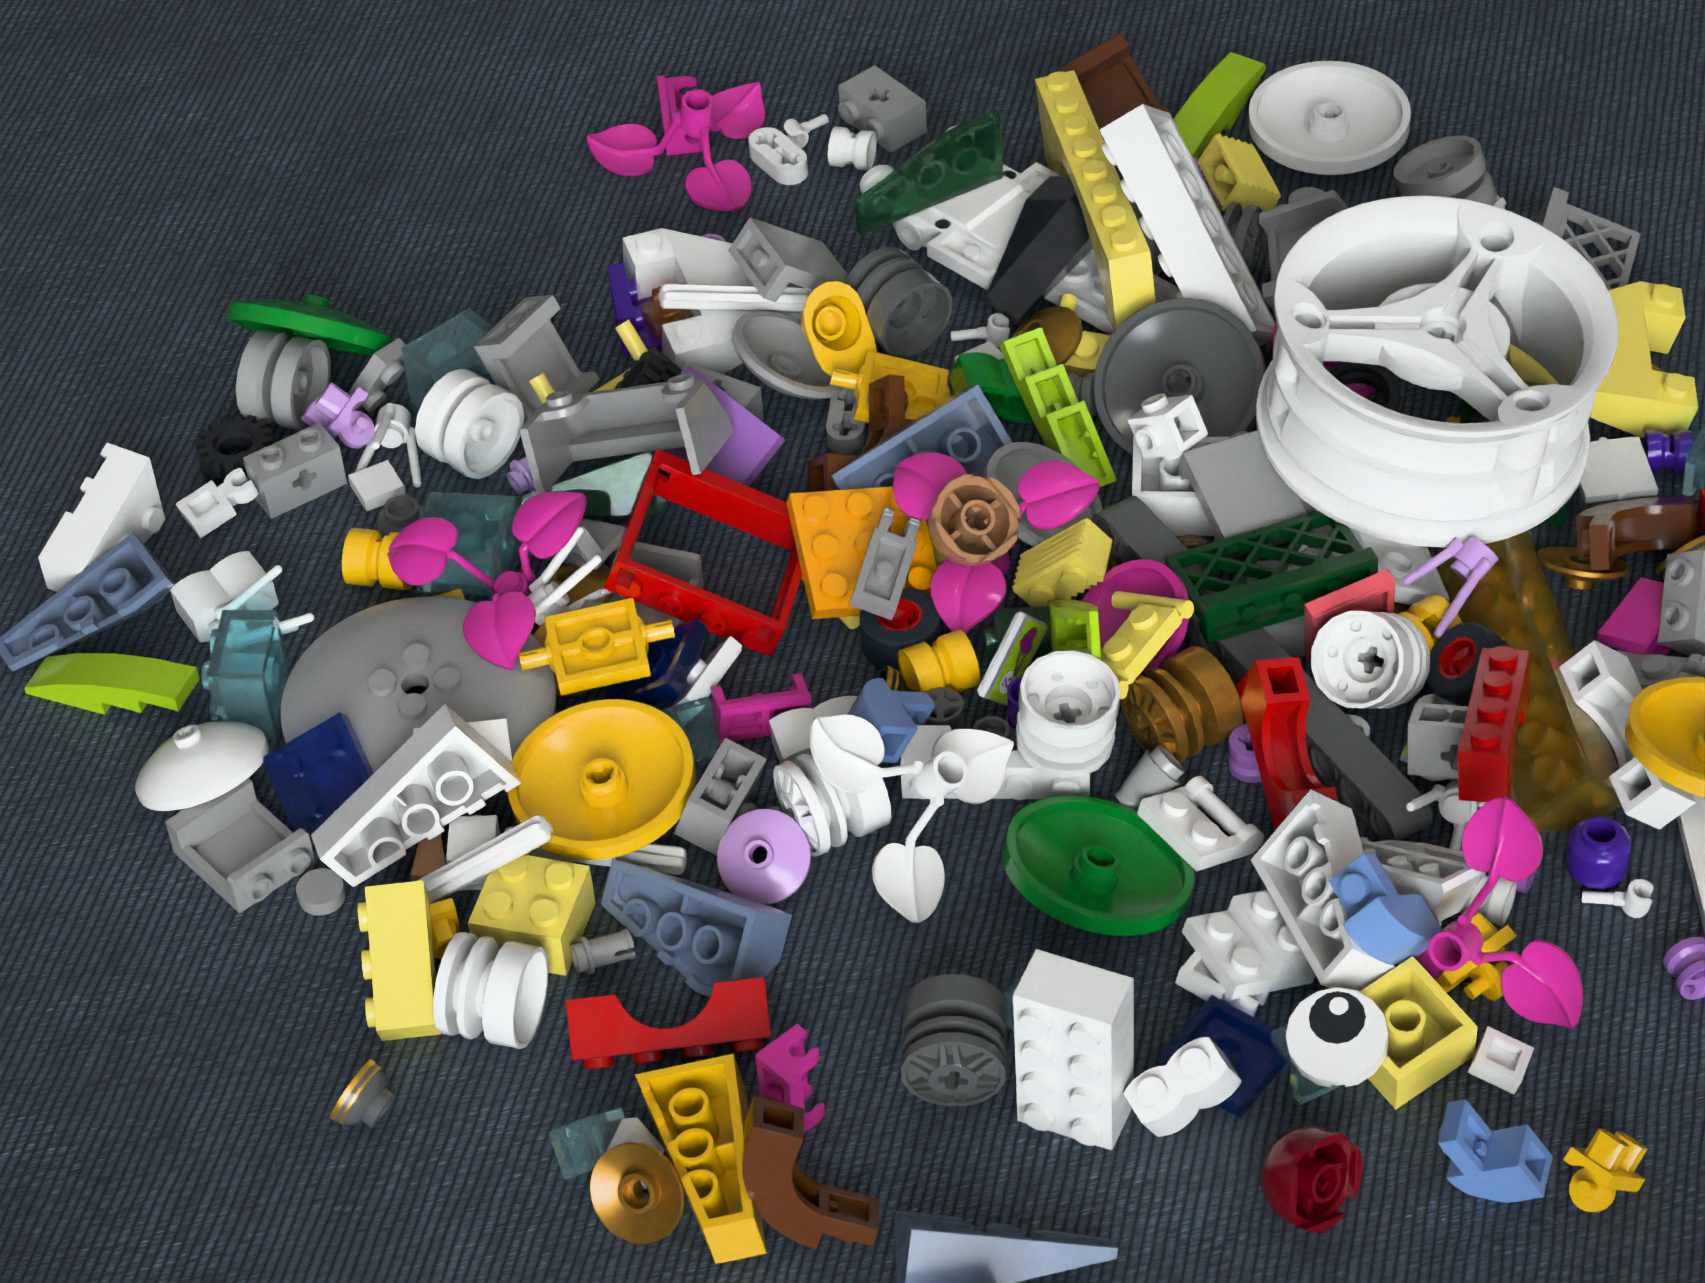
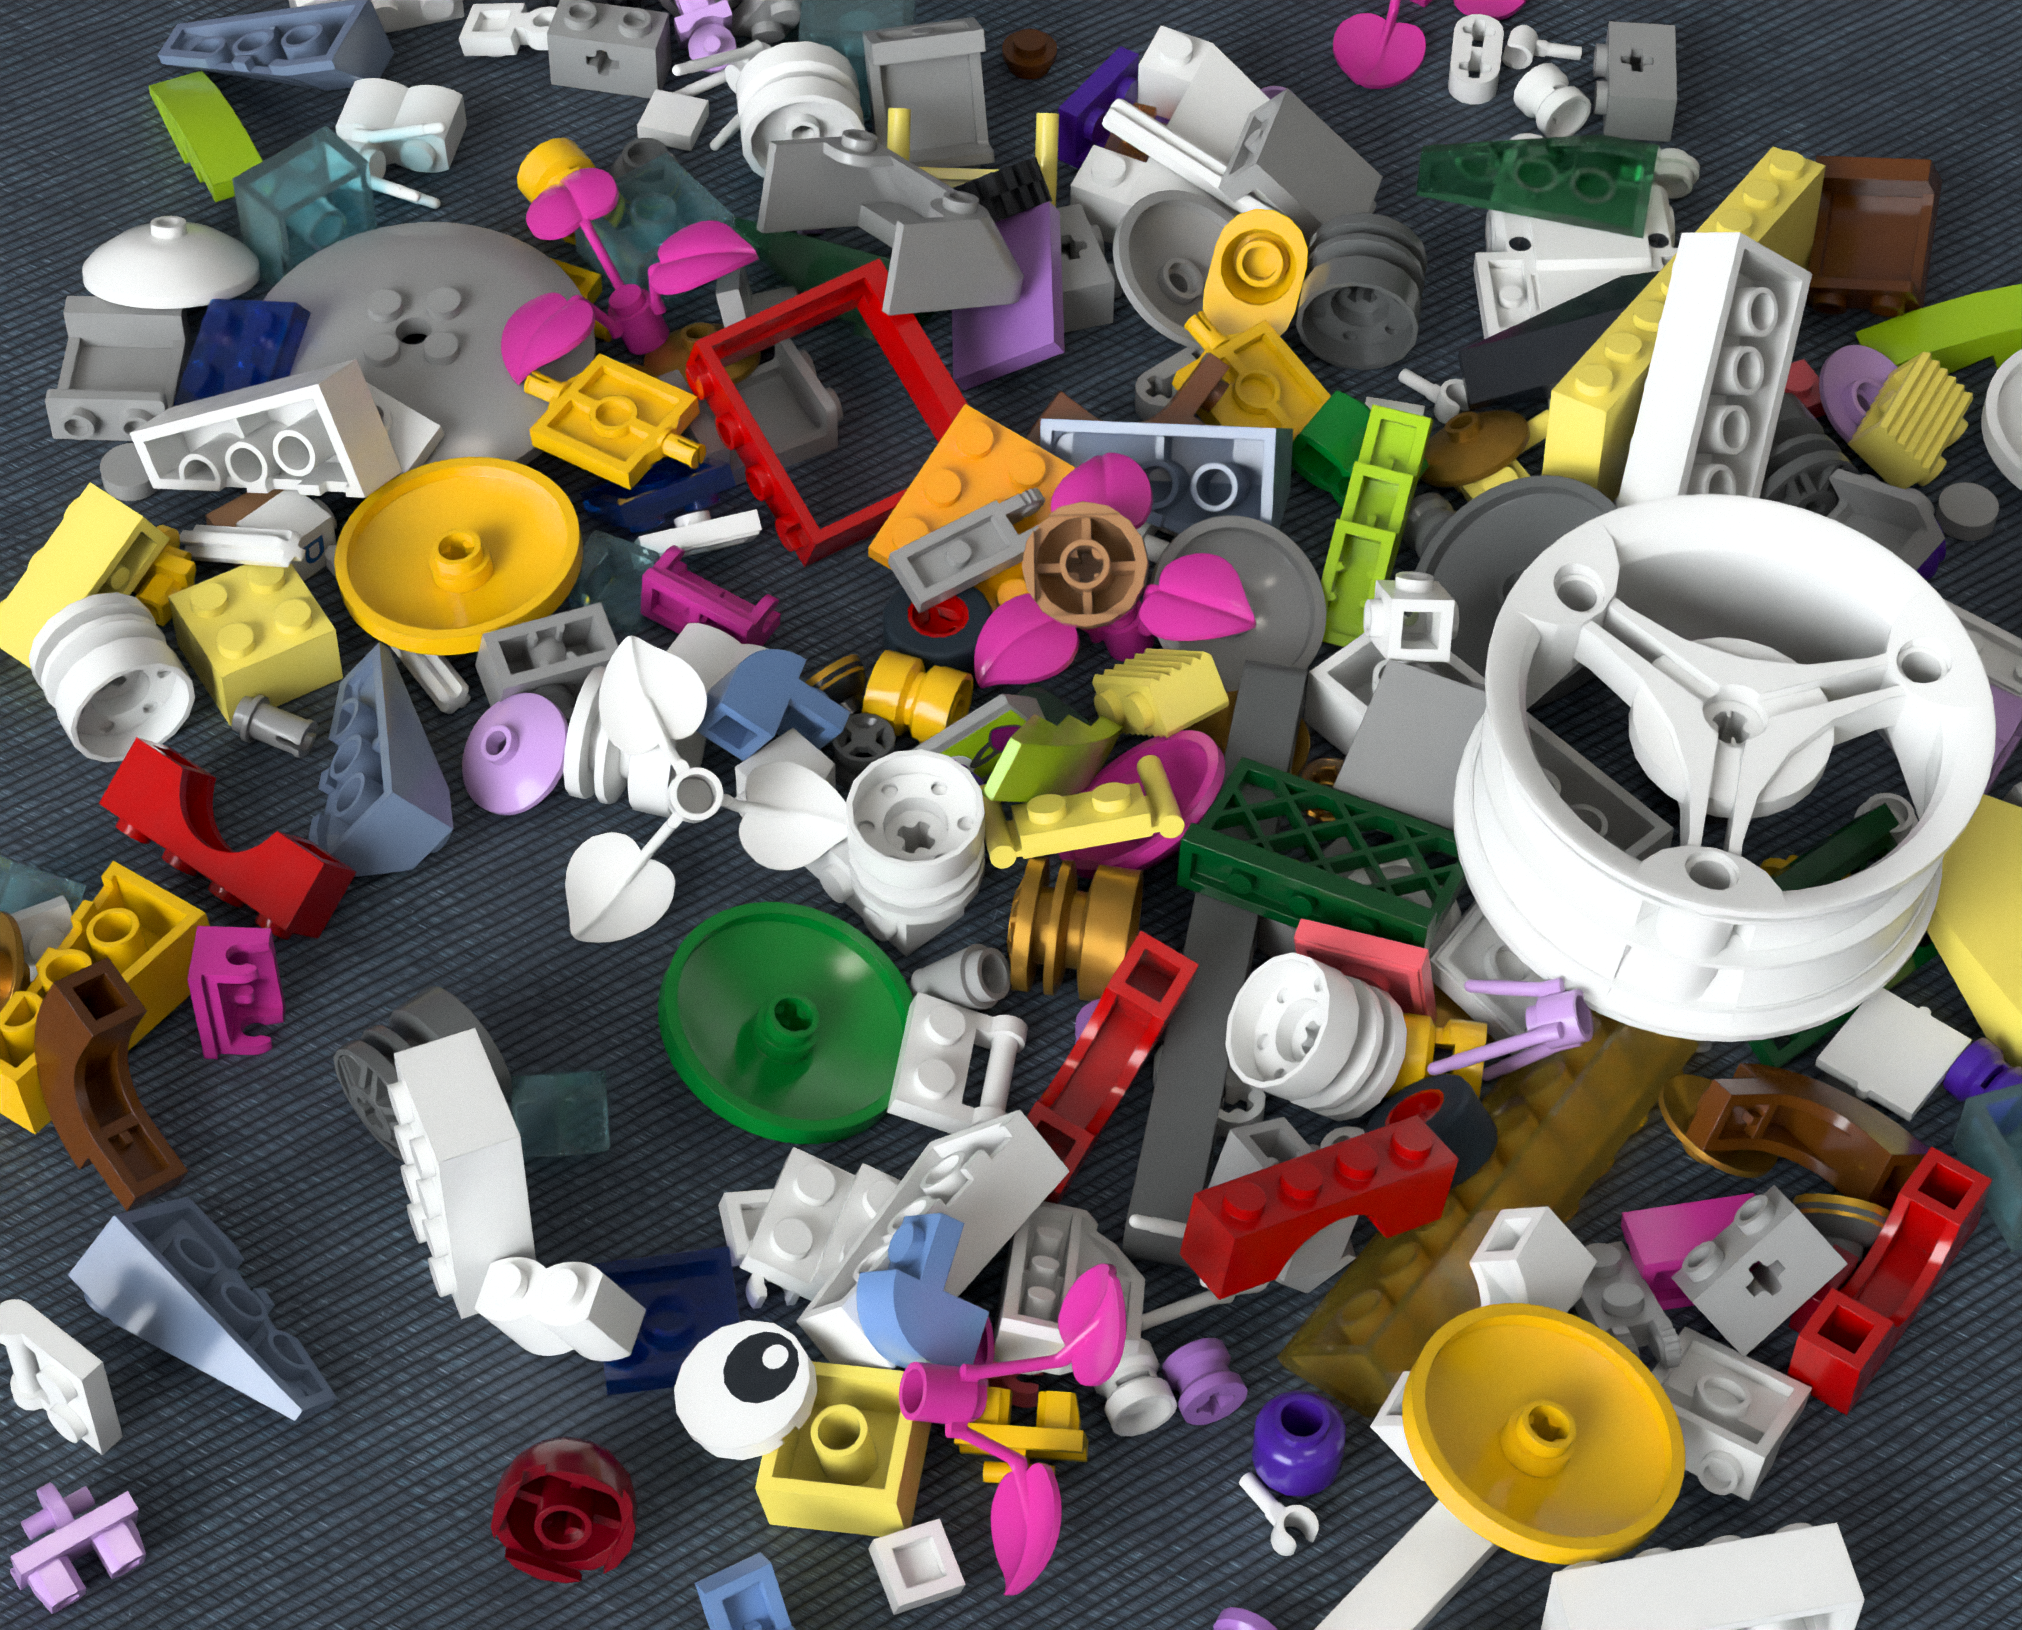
camera: 40 degrees right, 5 degrees up
white plant [527,527,613,626] -> none

